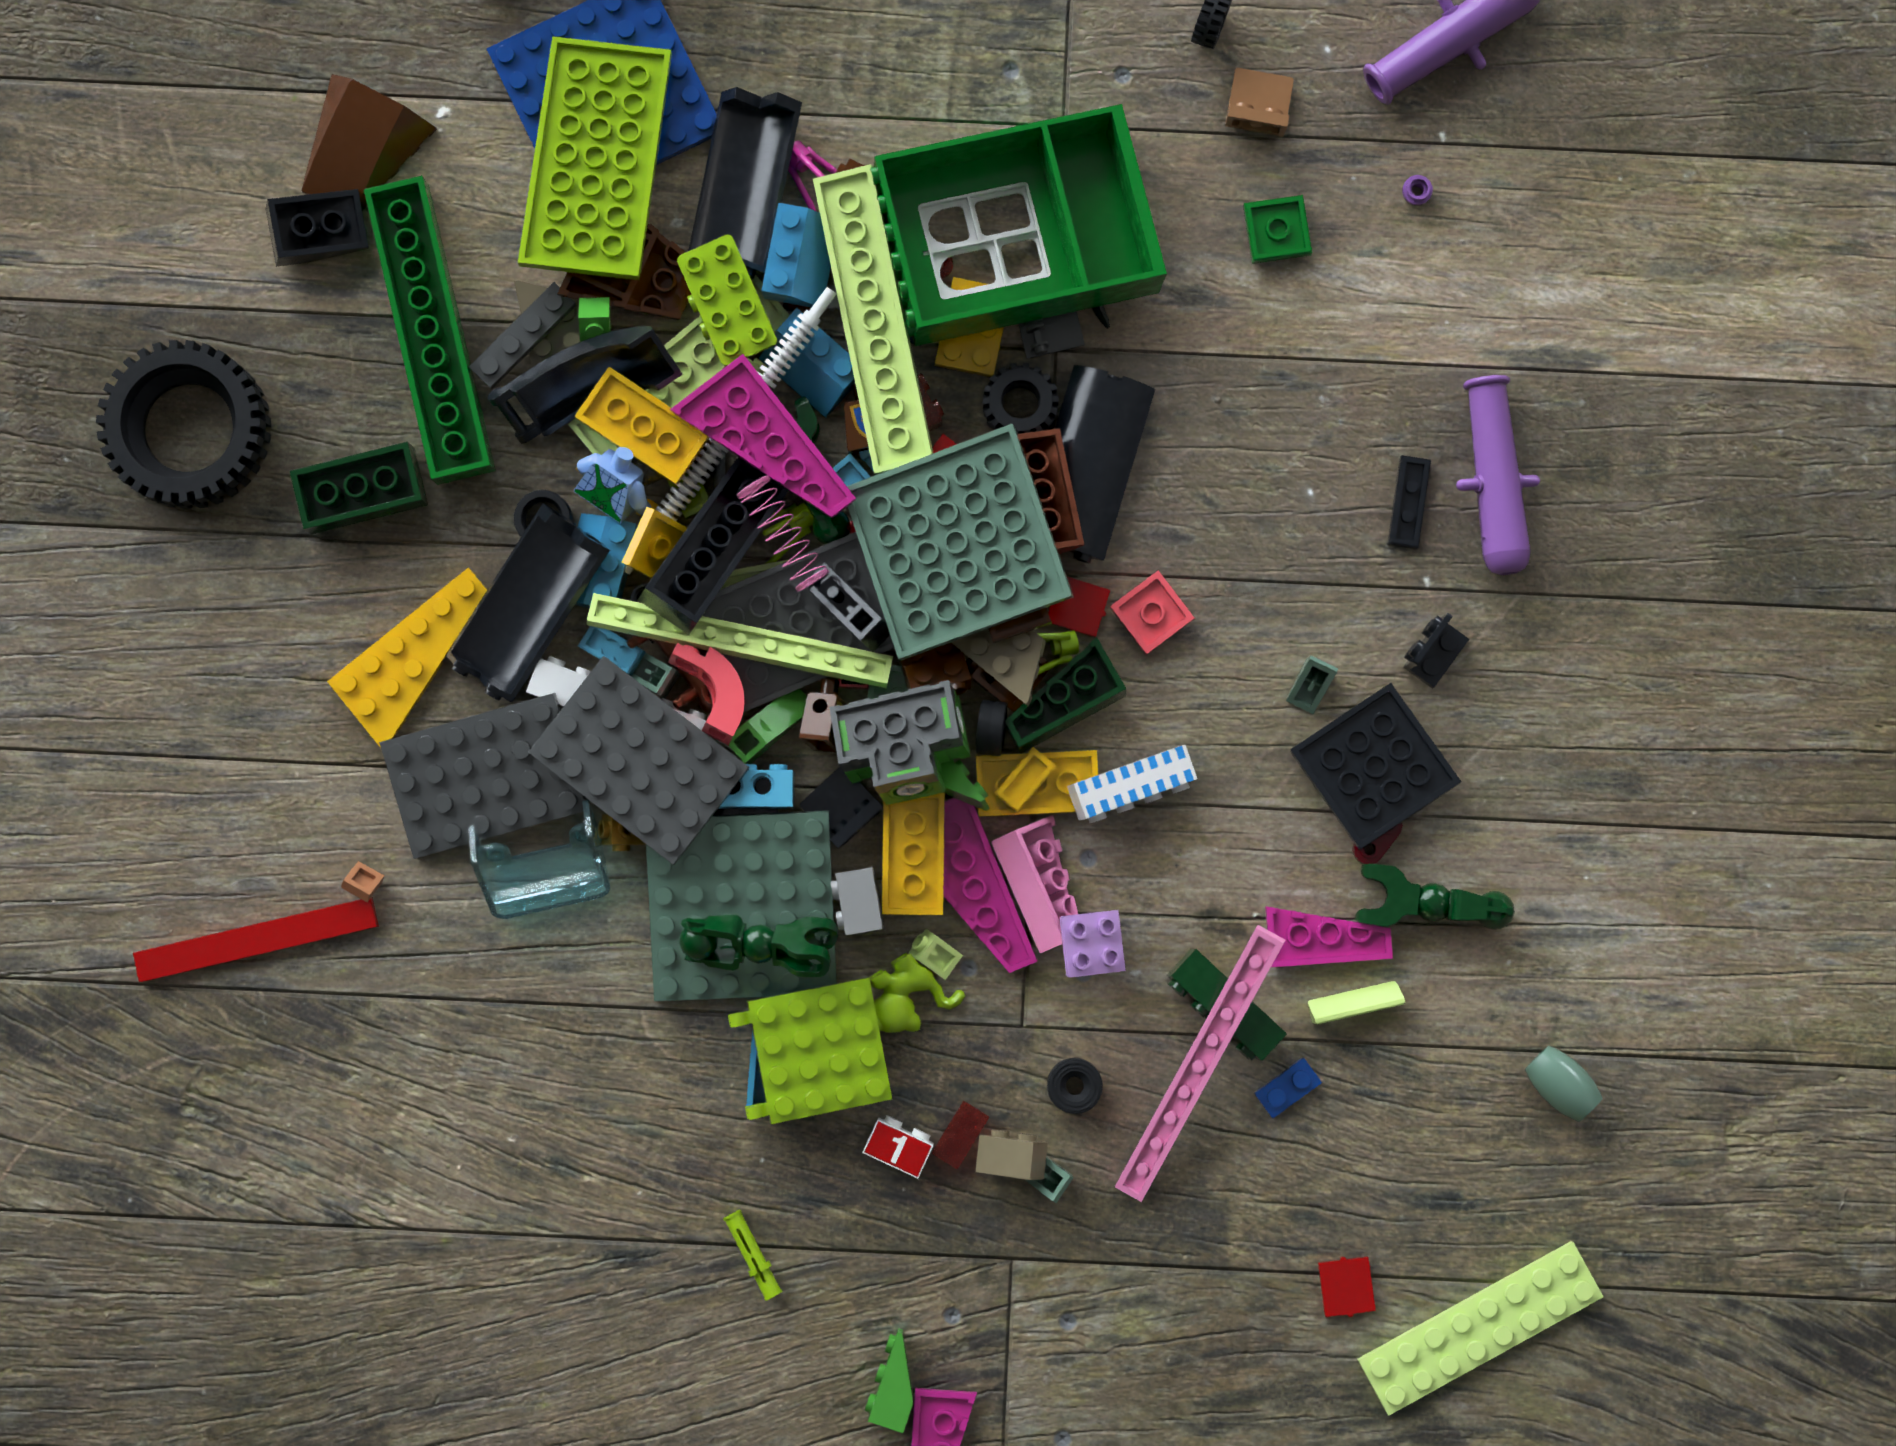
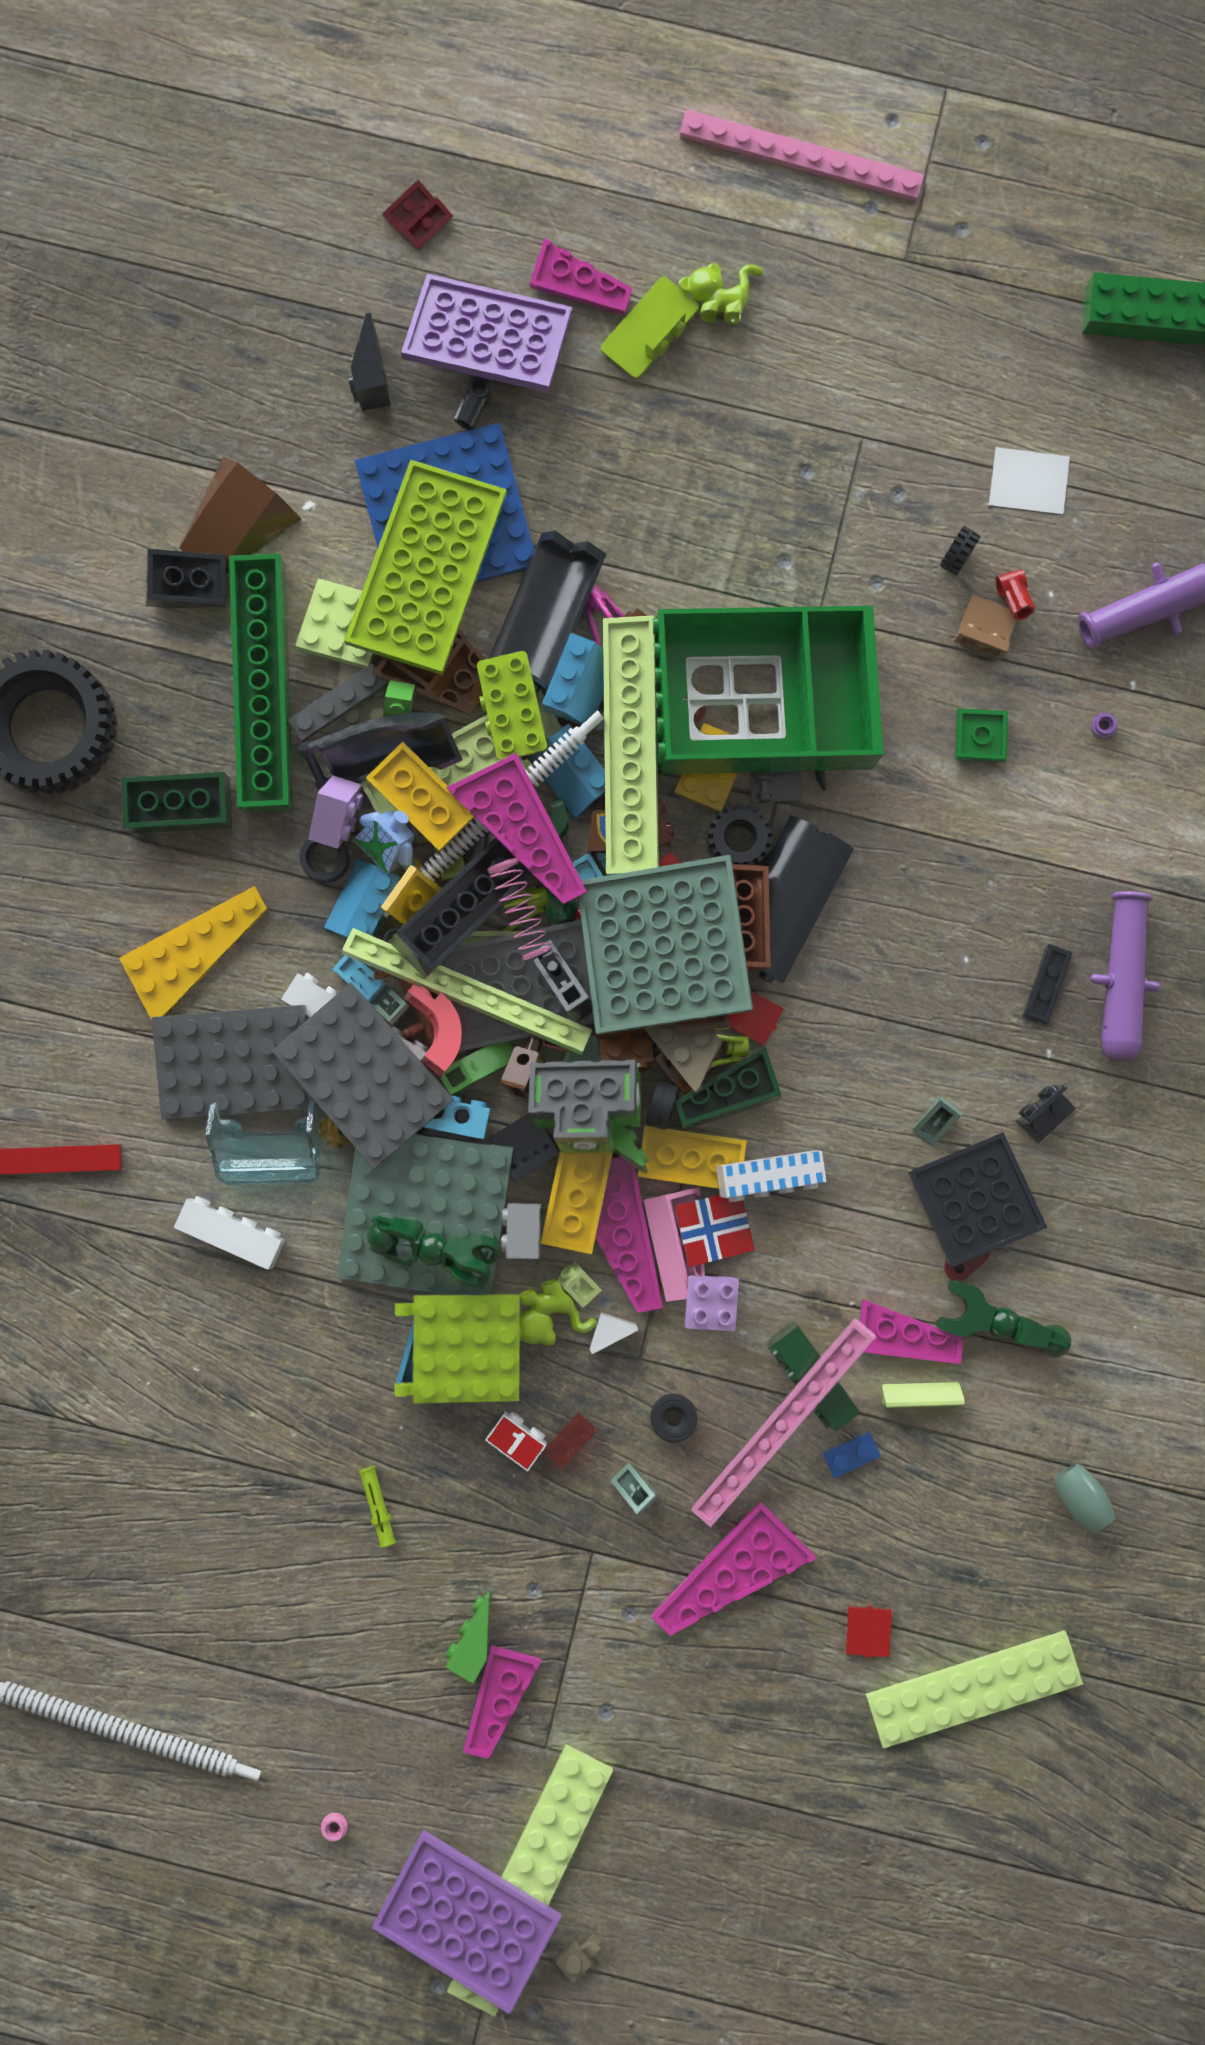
camera: 10 degrees right, 0 degrees up
nougat plate [341,861,385,902] -> none
black cylinder [446,504,610,702] -> none
dark tan brick [976,1129,1048,1180] -> none
yellow tile [994,747,1056,813] -> none
coral plate [1110,570,1195,655] -> none
none -> white brick [174,1196,285,1270]
none -> yellowish green plate [295,578,374,669]
none -> lavender brick [308,776,363,849]
none -> white slope [590,1312,638,1354]
none -> dark pink wing [651,1501,817,1636]
none -> sticker [675,1195,755,1267]
none -> red piece [995,569,1035,620]

